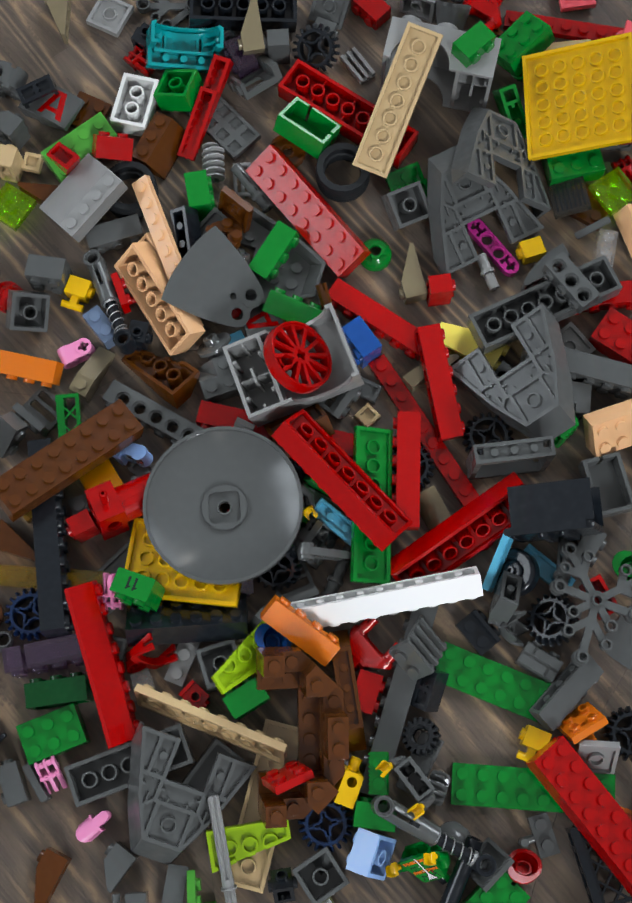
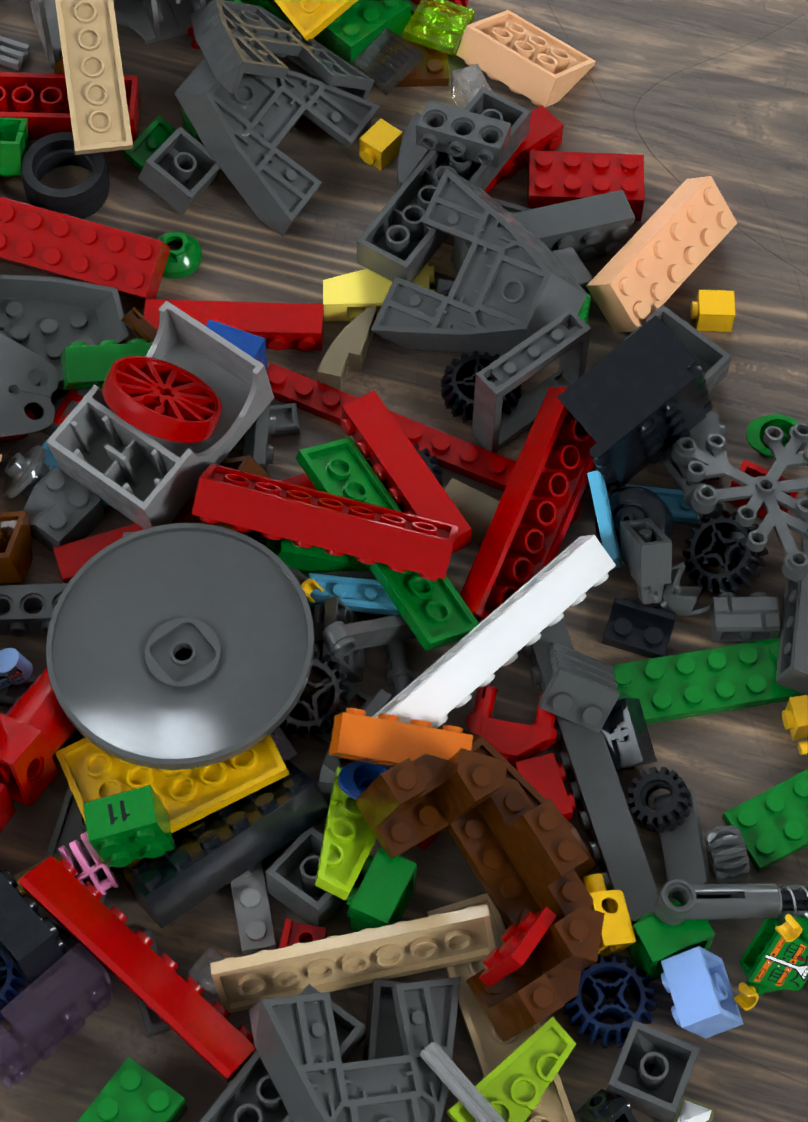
camera: 35 degrees left, 15 degrees down
dark green piece [24,672,94,710] -> none
red piece [125,633,179,674] -> none
green brick [249,220,300,283] -> none
tan tile [354,403,381,427] -> none
green brick [367,752,389,795] -> none
dark grey torso [375,756,435,821] -> none
dark tan slope [398,243,428,305] -> none
red brick [414,323,465,442] -> none
red brick [426,273,456,307] -> none
dark pink beam [466,219,519,277] -> none
light grey pin [477,253,500,291] -> none
dark grey tile [574,216,611,239] -> none

